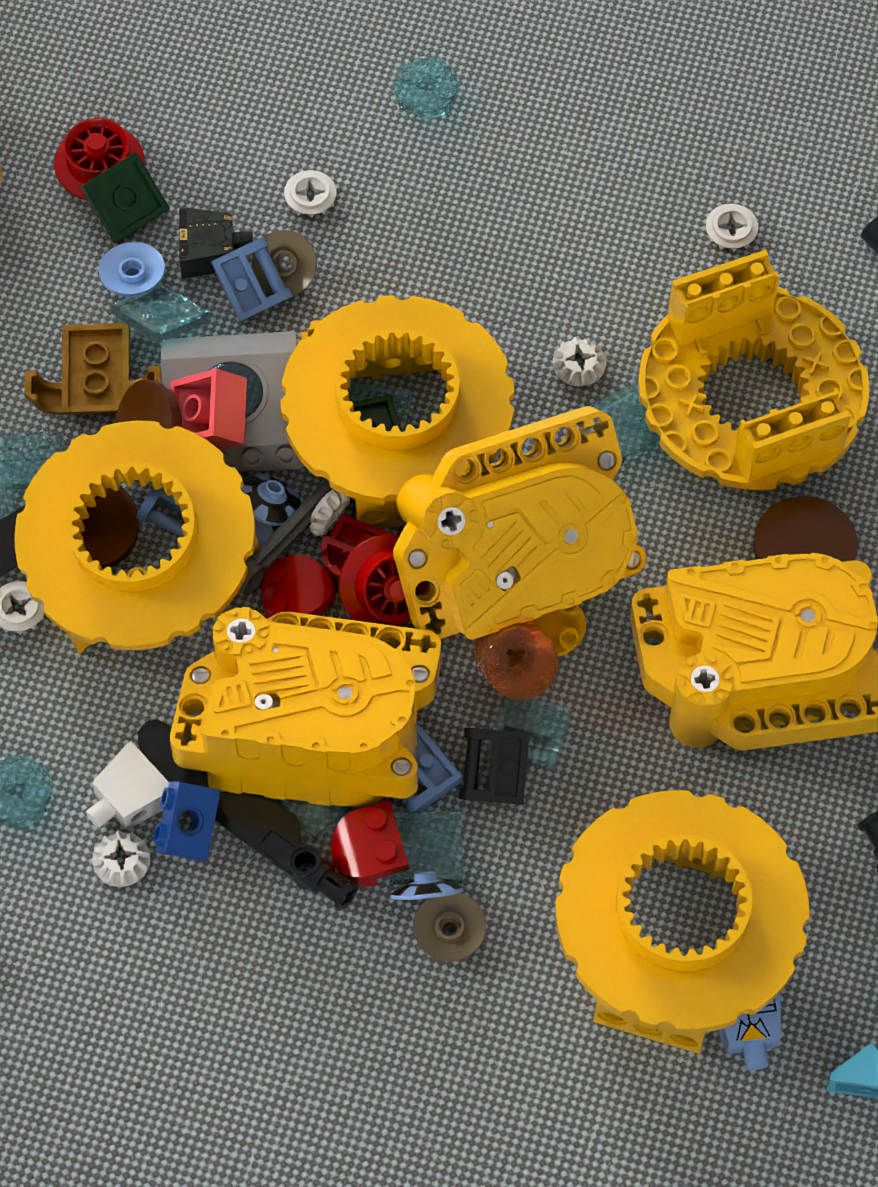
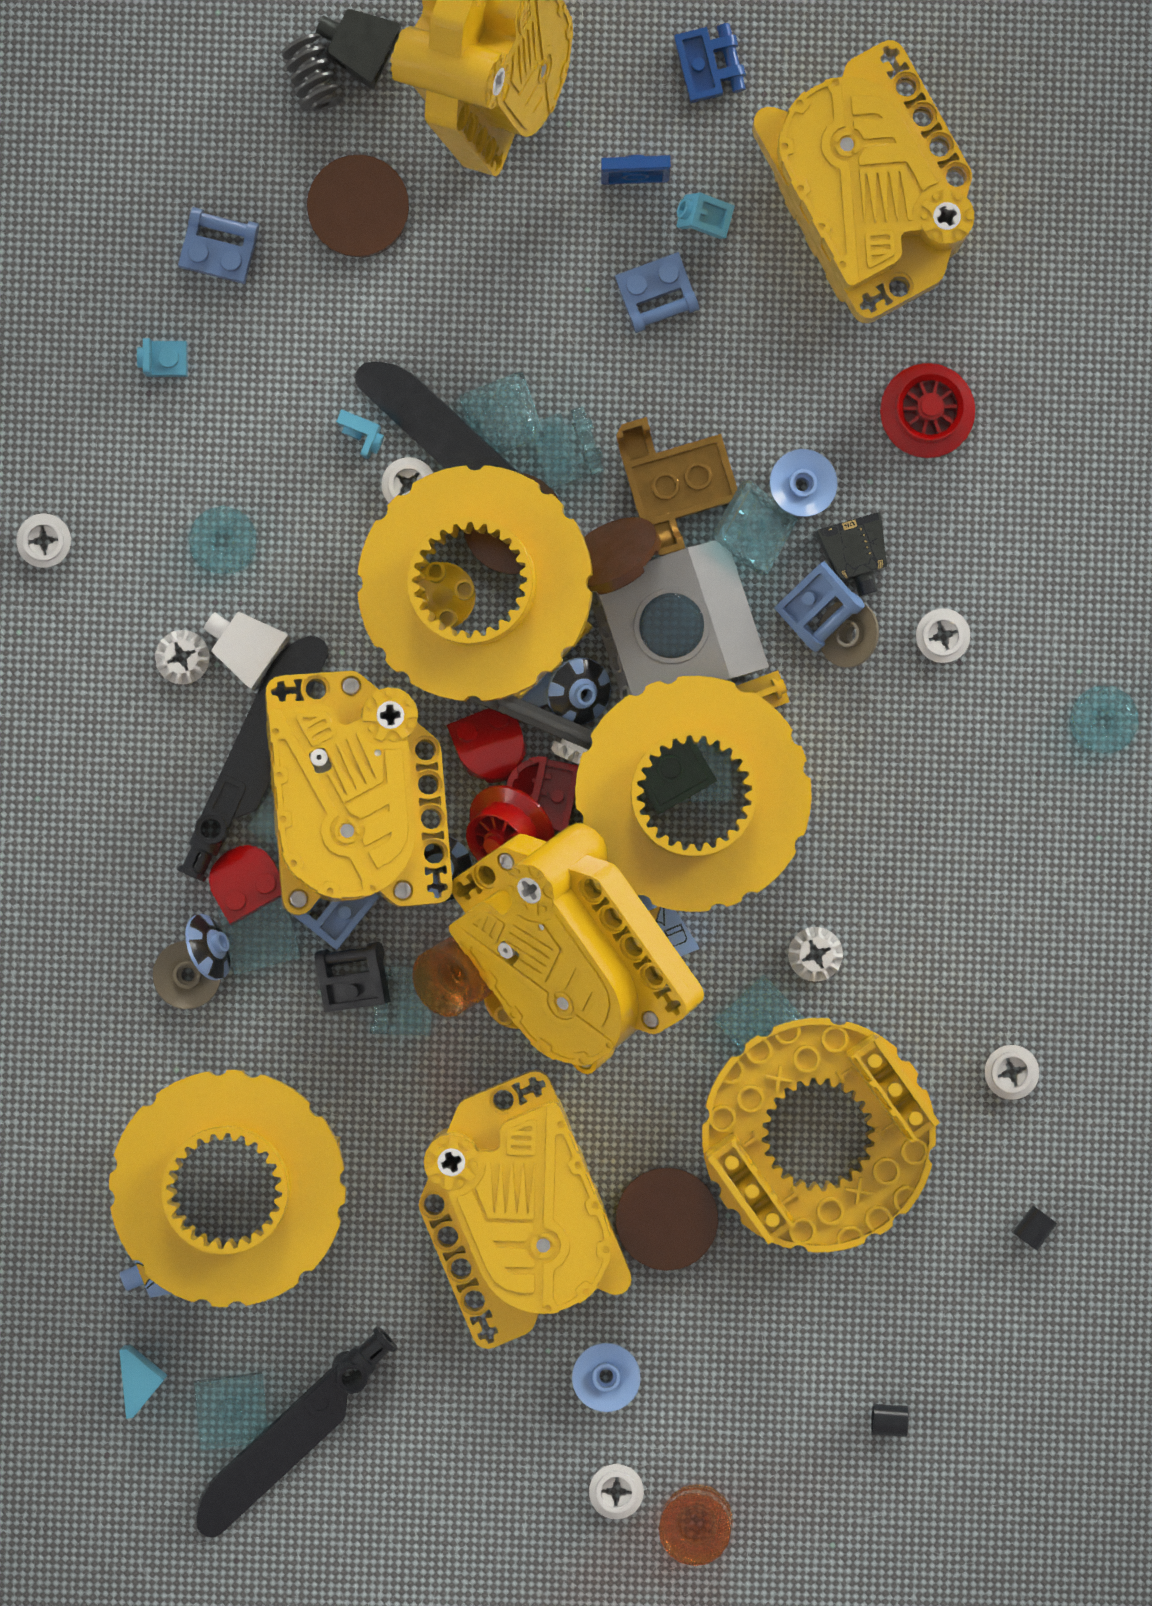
camera: 80 degrees right, 25 degrees up
dark green plate [80,152,170,243] -> none
blue brick [153,781,221,862] -> none
coral slope [170,368,247,450] -> none

